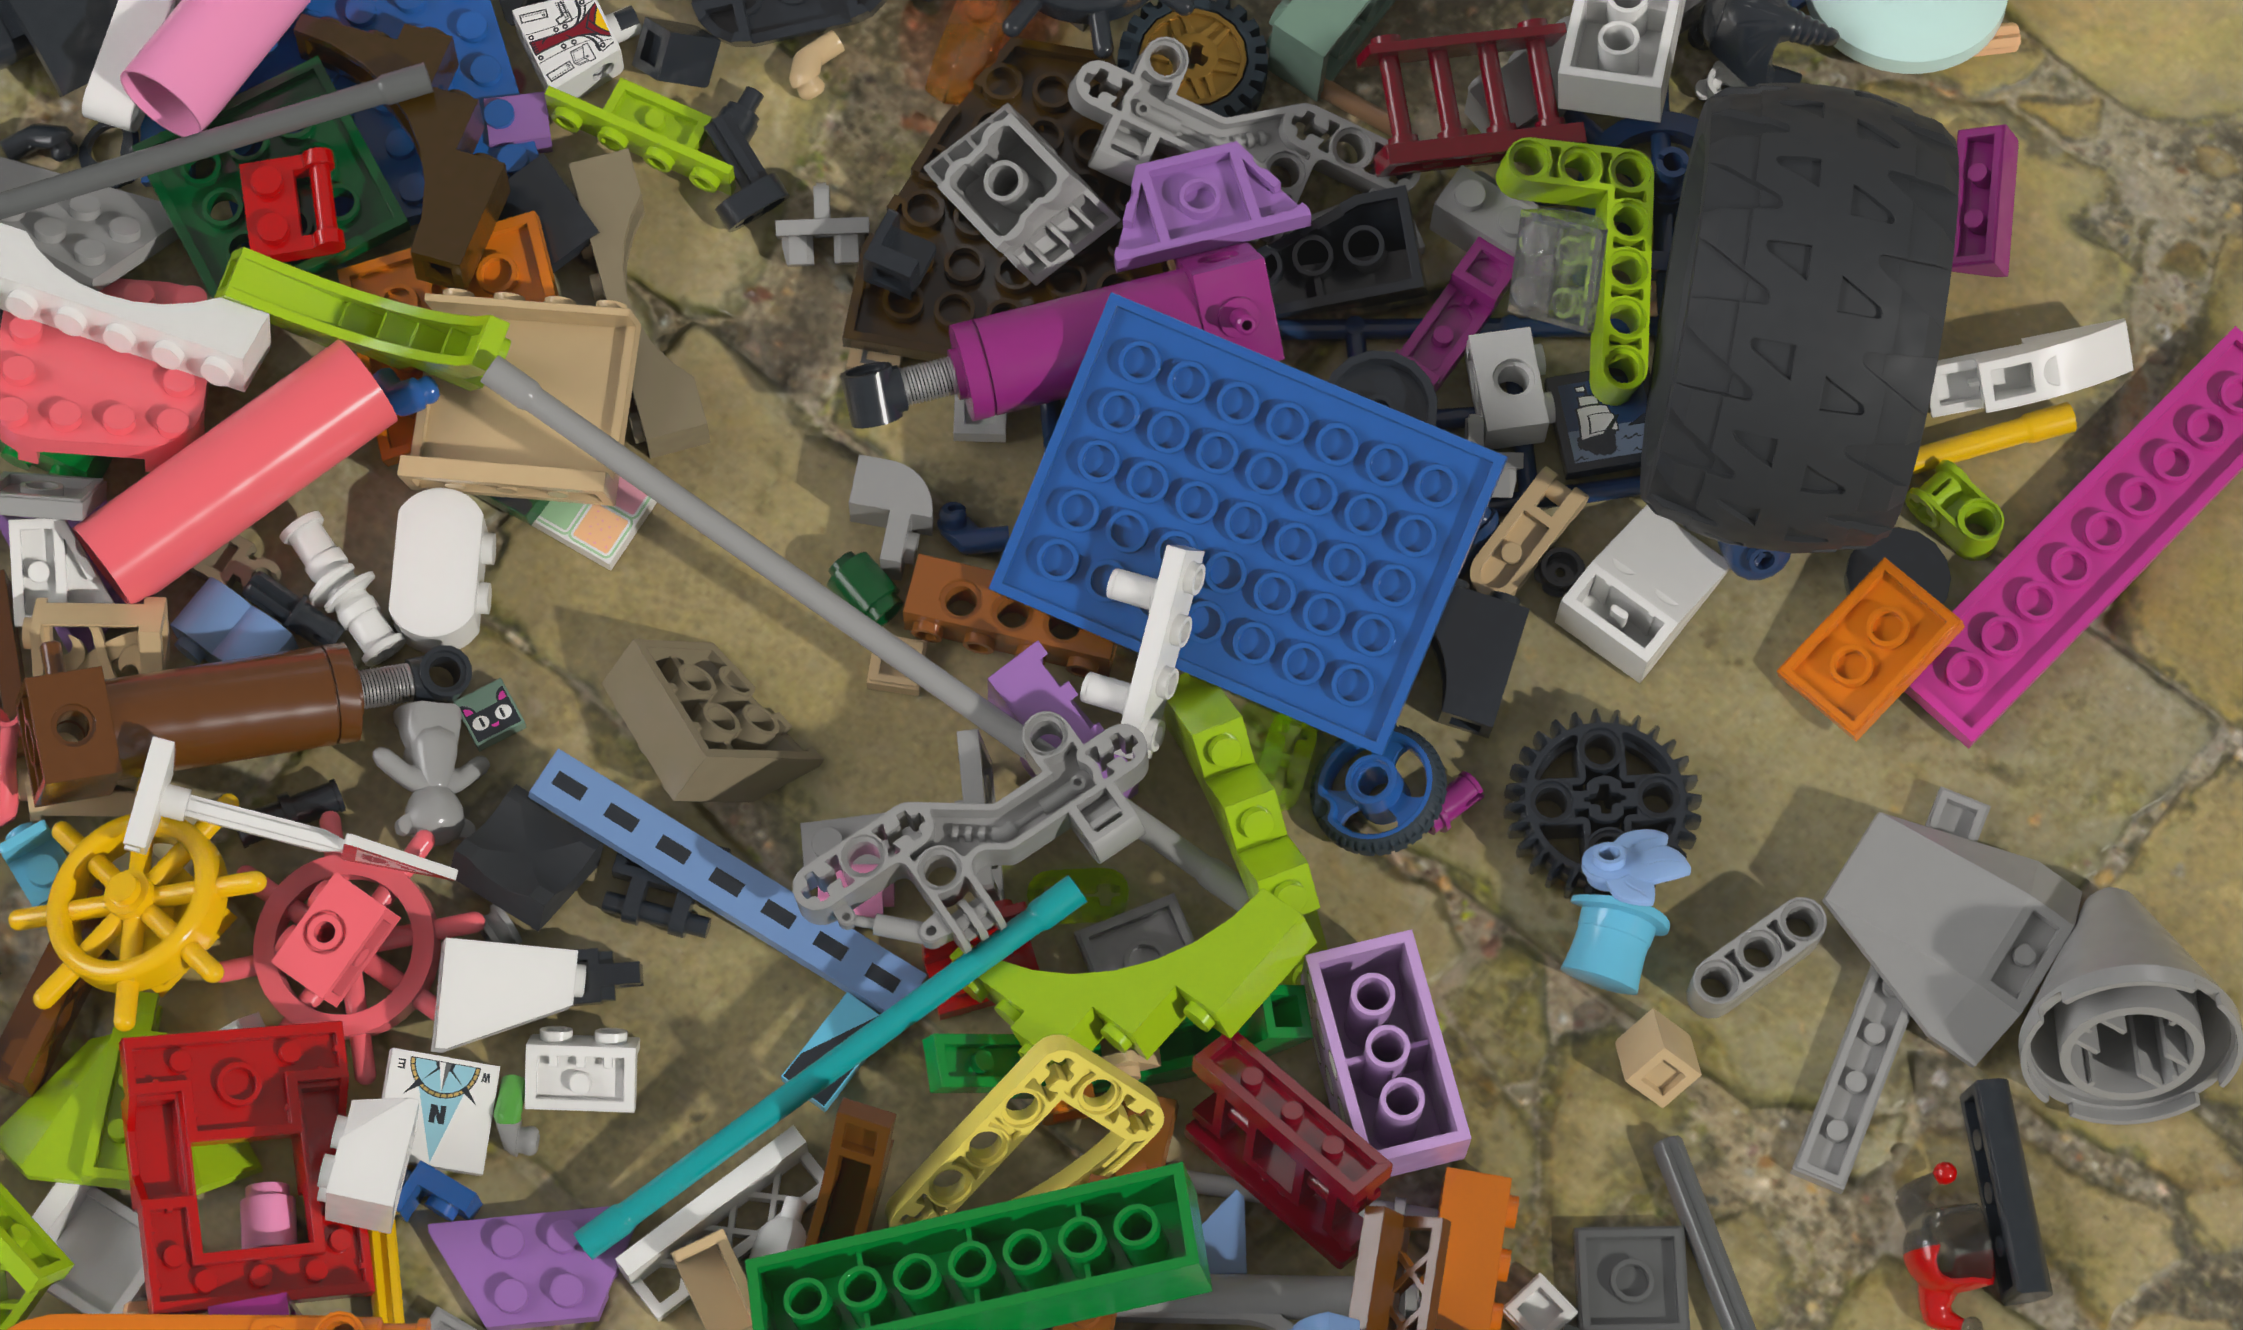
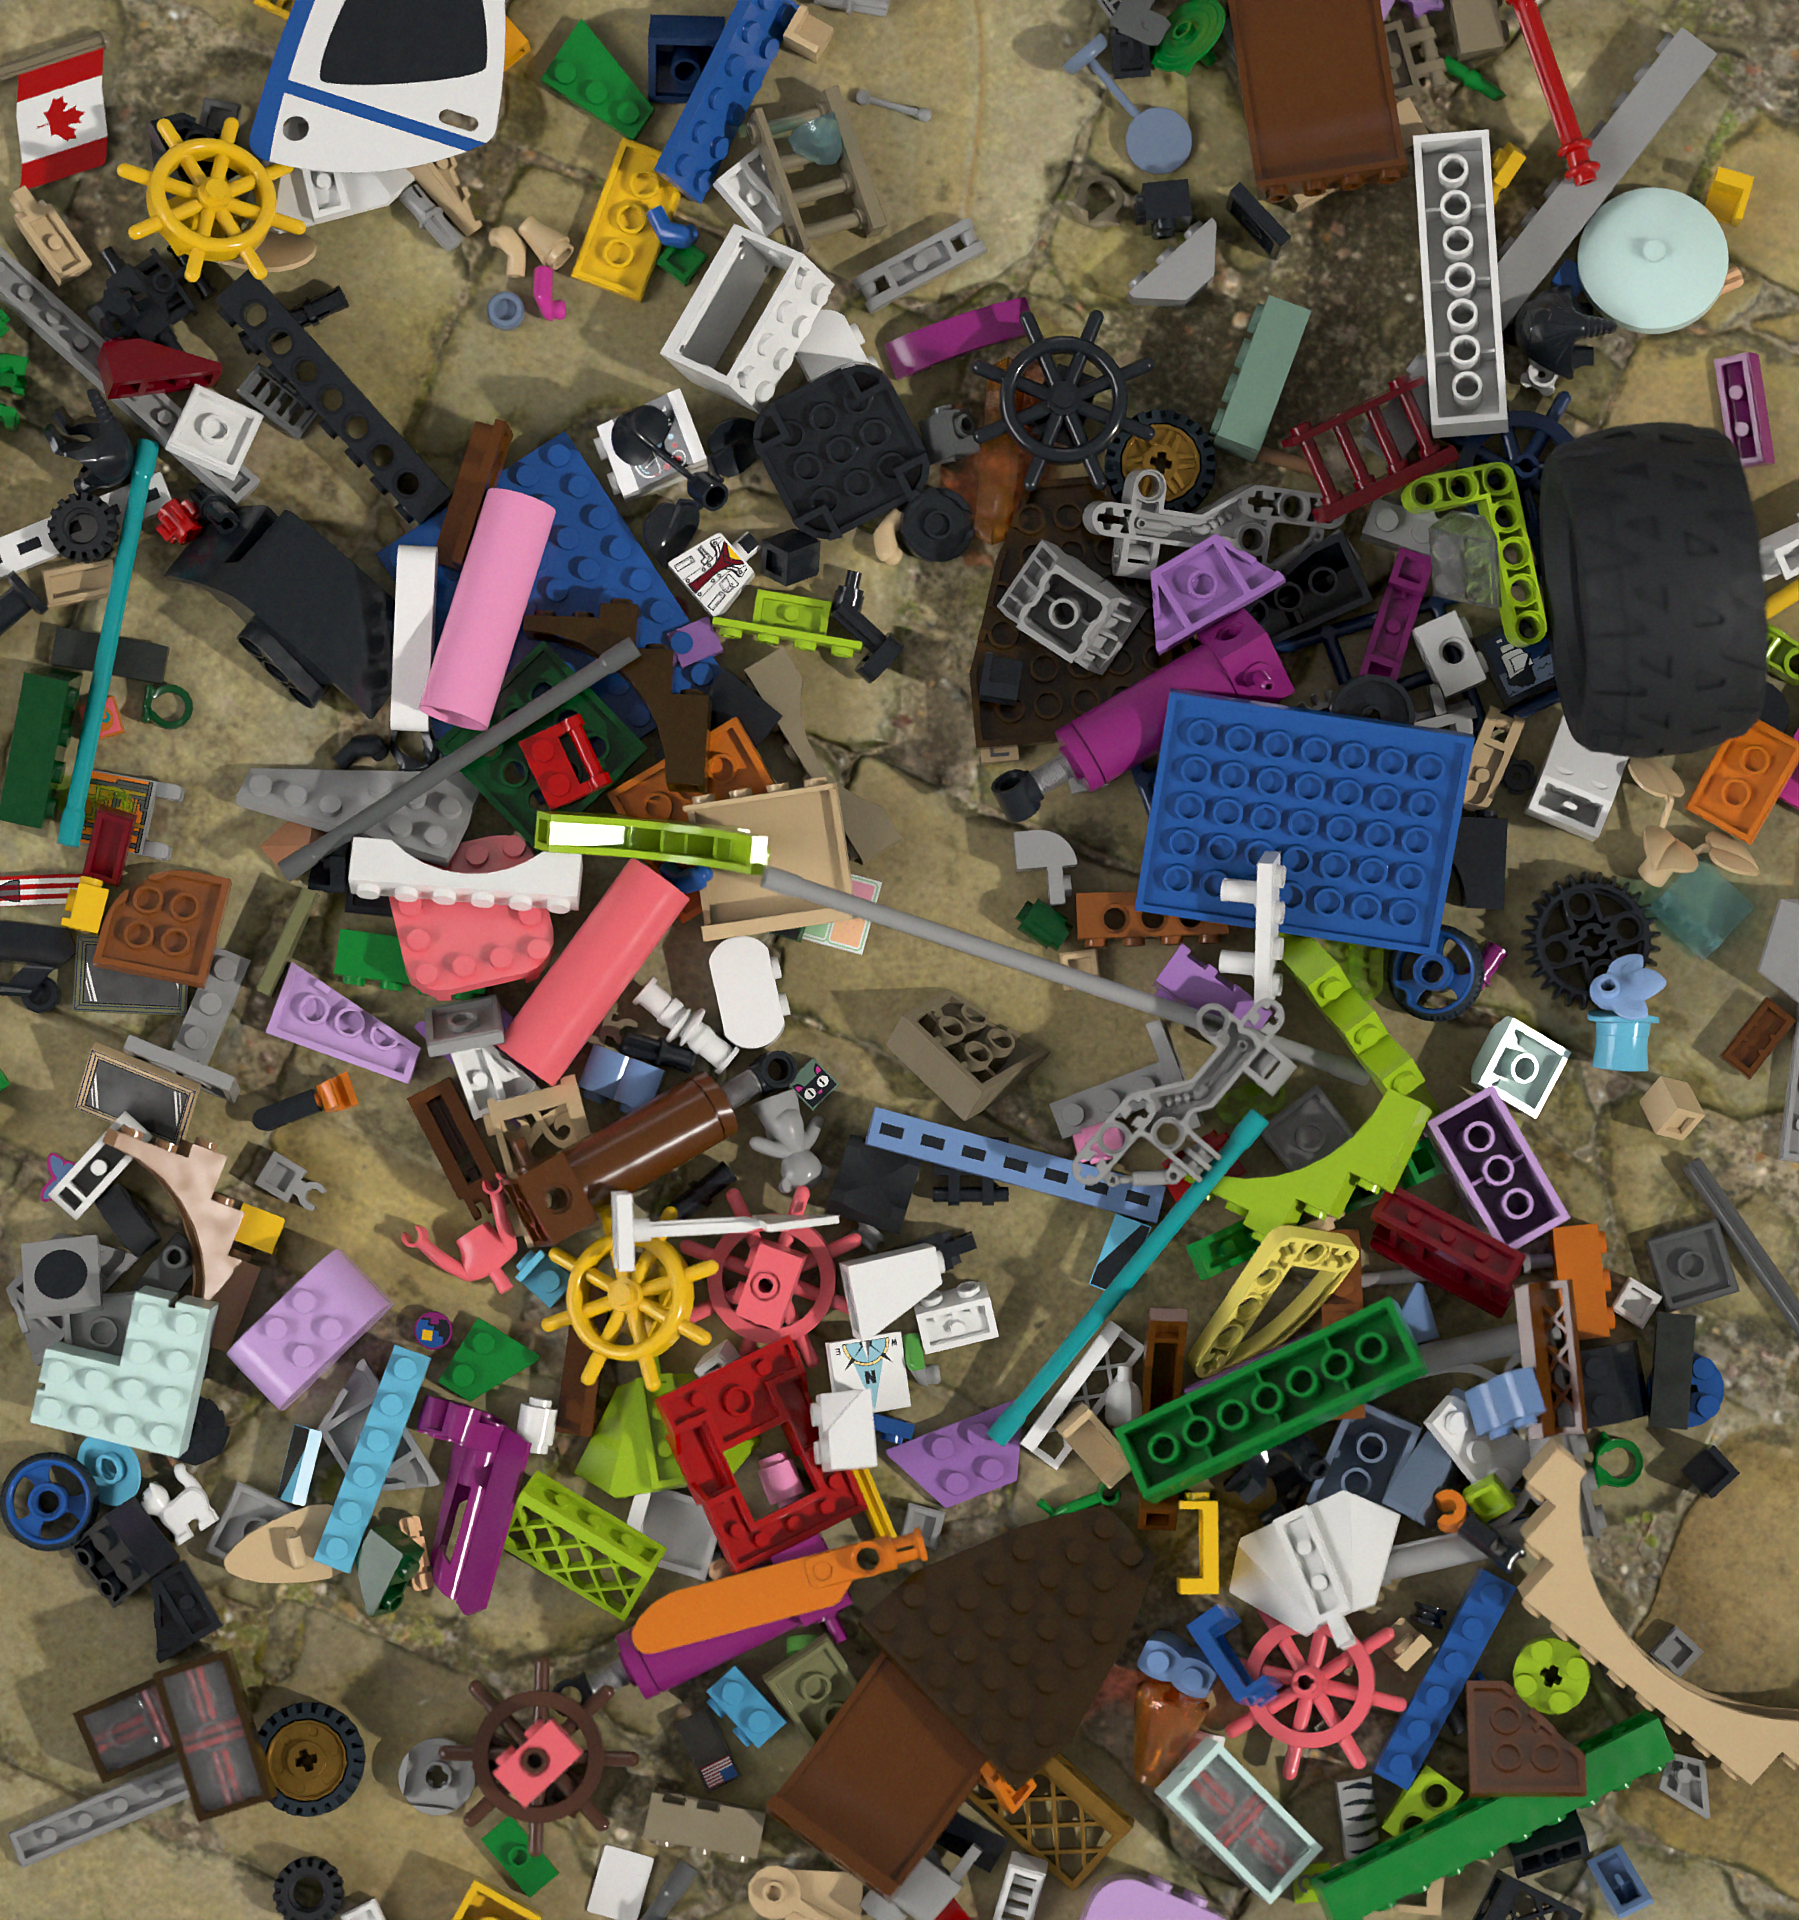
camera: 15 degrees left, 15 degrees up
light grey hips [775,182,870,267] -> none
dark blue arm [937,502,1009,555] -> none
light grey beam [1686,897,1827,1019] -> none
none -> black tile [900,488,975,563]
none -> light aqua slope [1471,1016,1571,1119]
none -> tan plant [1628,757,1760,887]
none -> clear light blue hinge [1649,855,1755,961]
none -> reddish brown plate [1719,997,1796,1080]

